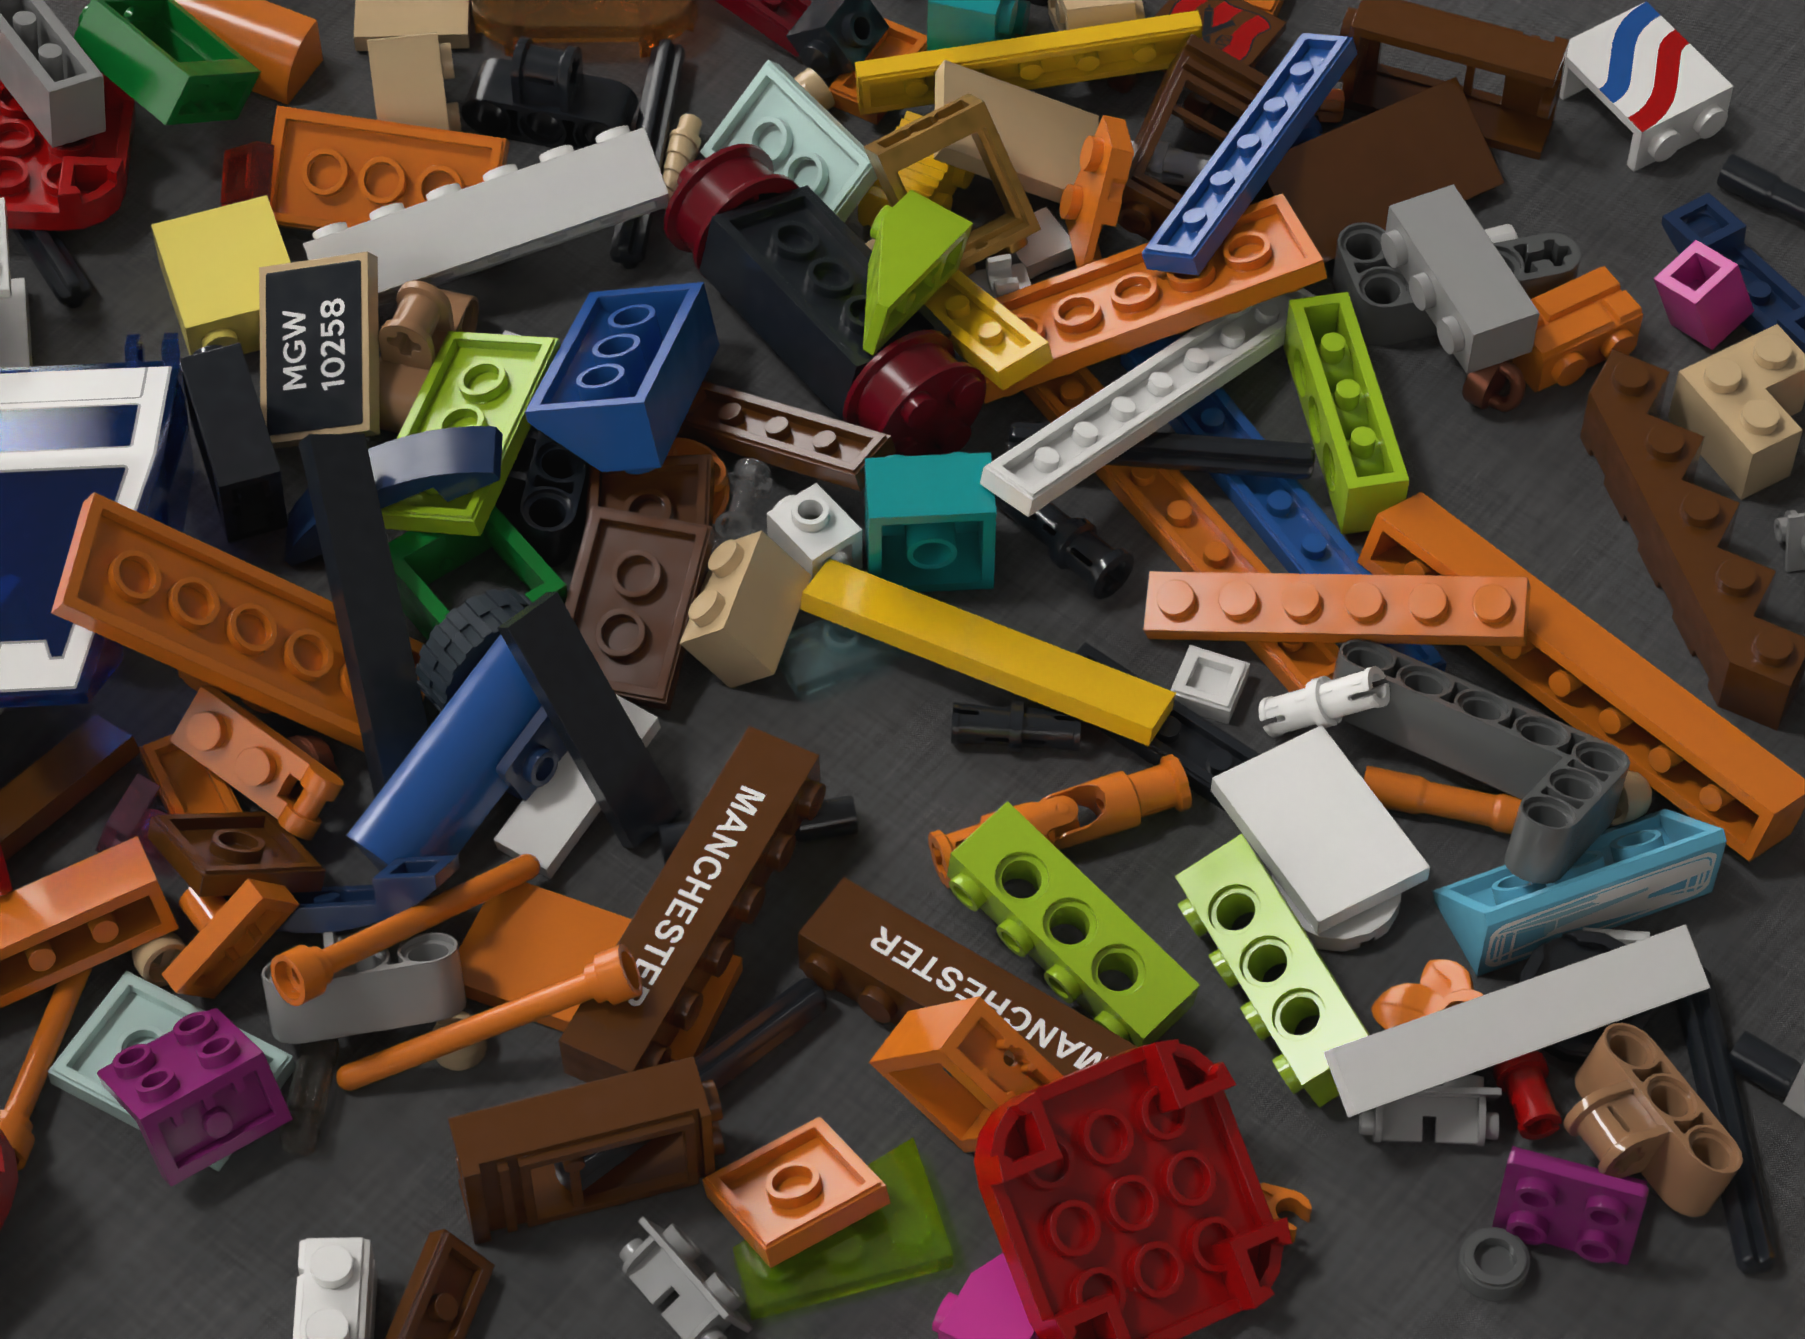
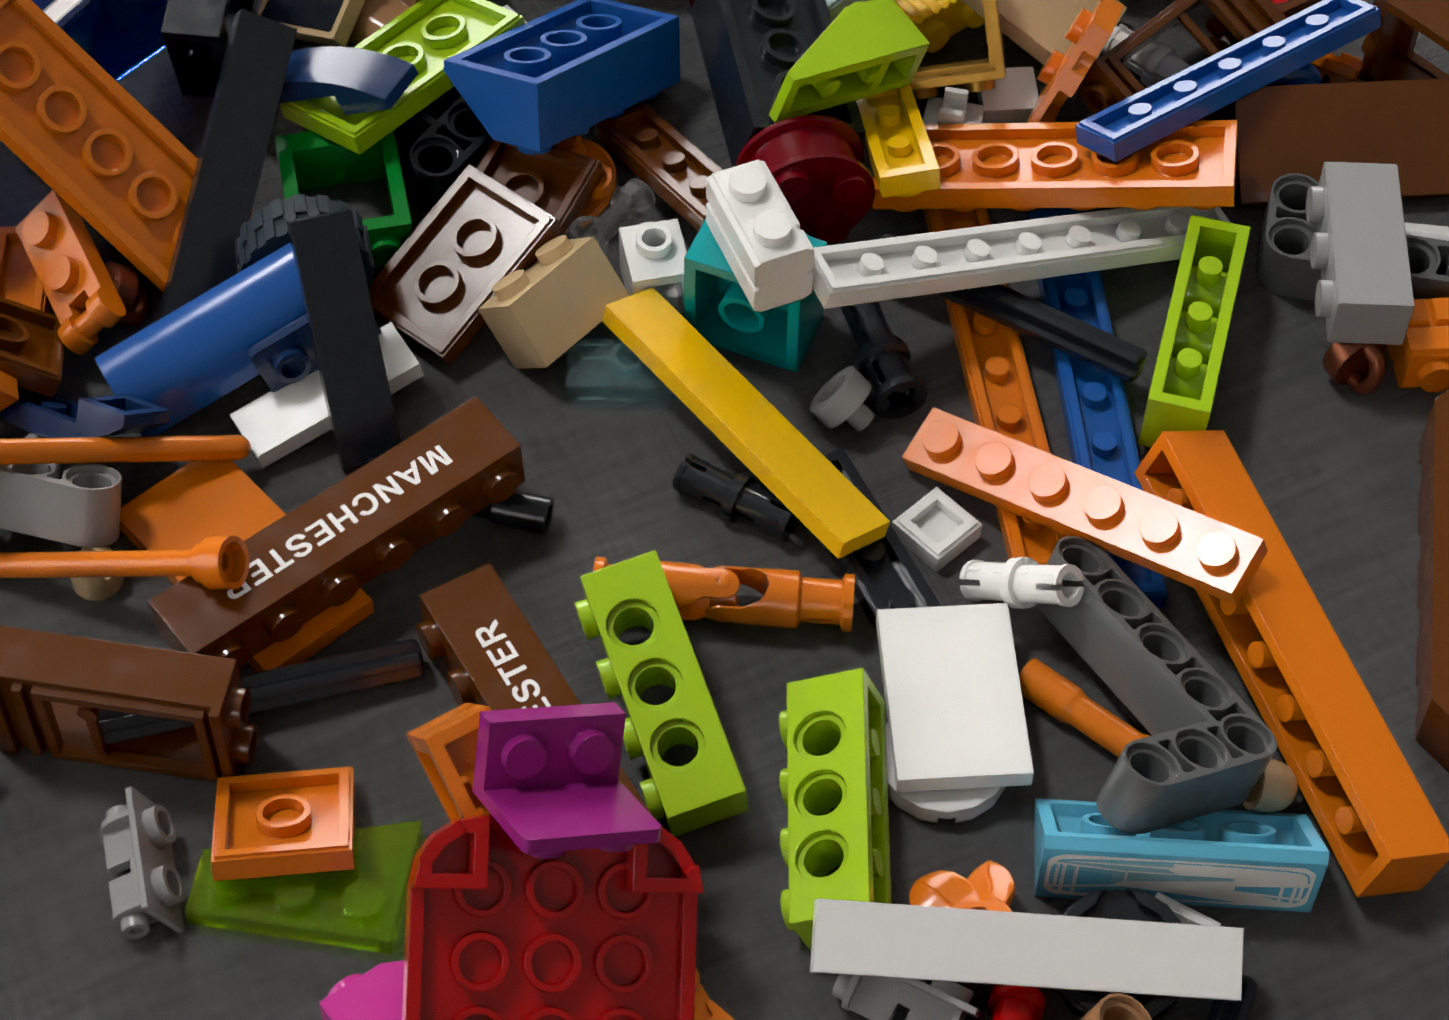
camera: 25 degrees right, 0 degrees up
none -> magenta bracket [472,702,662,859]
none -> white brick [706,159,814,312]
none -> light grey tile [809,366,875,432]

